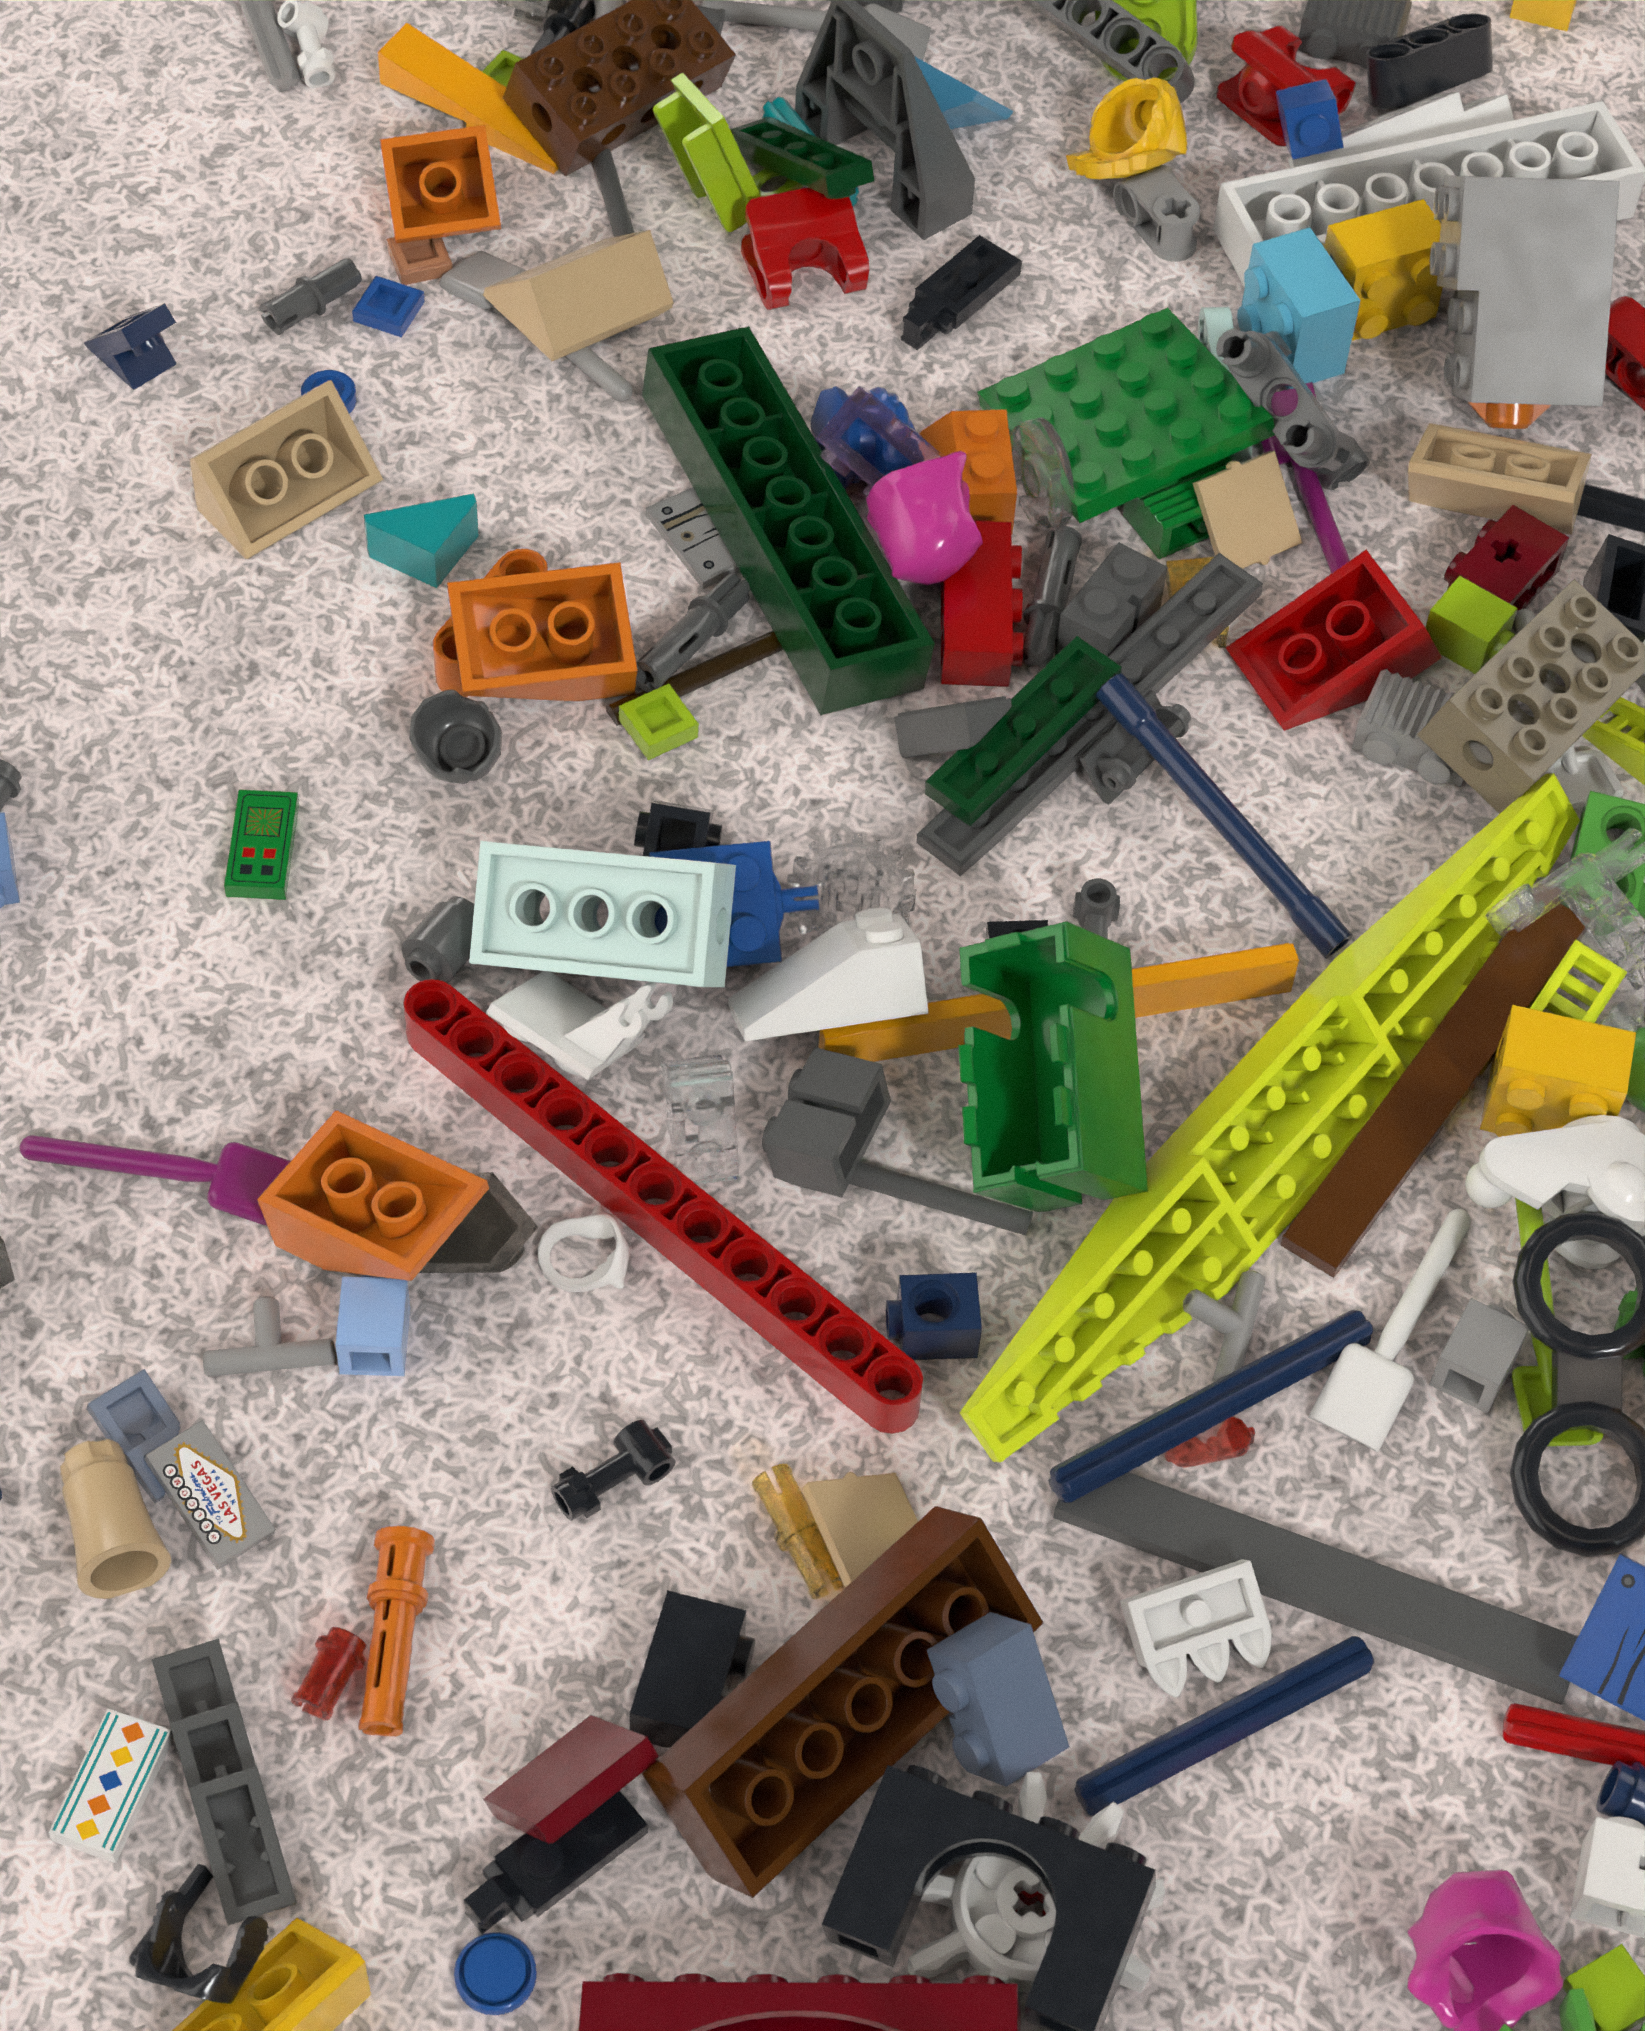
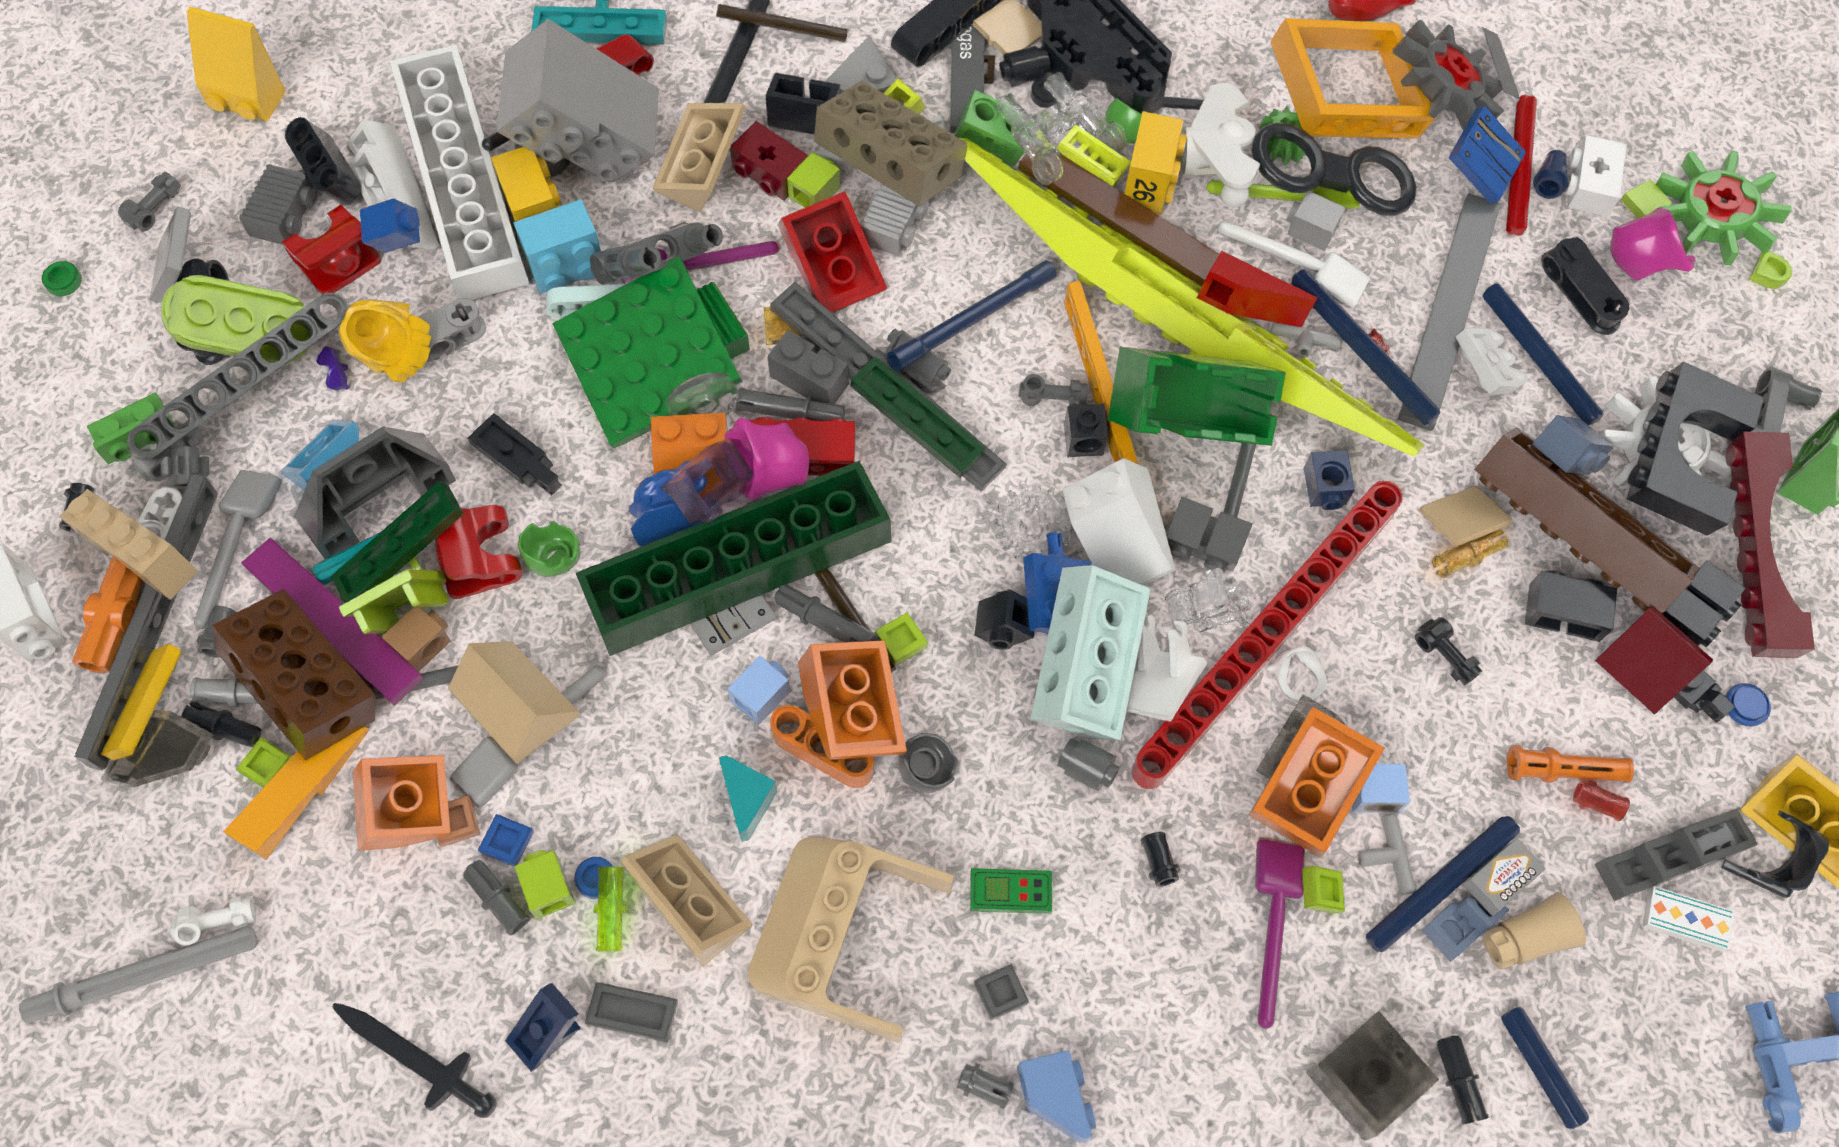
camera: 90 degrees left, 10 degrees up
dark grey slope [894,696,1012,758] -> none
tan piece [1193,451,1303,569] -> none
none -> magenta tile [241,537,424,706]
none -> dark purple piece [316,346,350,390]
none -> black sword [332,1003,497,1118]
none -> medium nougat brick [381,607,451,672]
none -> lime brick [514,850,576,919]
none -> bright green hair [518,521,580,577]
none -> dark grey tile [585,982,678,1043]
none -> clear neon green pin [593,867,627,951]
none -> light blue brick [728,655,790,725]
none -> tan windscreen [748,837,954,1043]
none -> dark grey tile [973,964,1029,1021]
none -> black pin [1140,832,1181,887]
none -> red slope [1197,251,1317,327]
none -> lime tile [1302,866,1345,914]
none -> dark blue axle [1366,816,1520,952]
none -> black piece [1541,237,1630,335]
none -> piece [1662,560,1746,648]

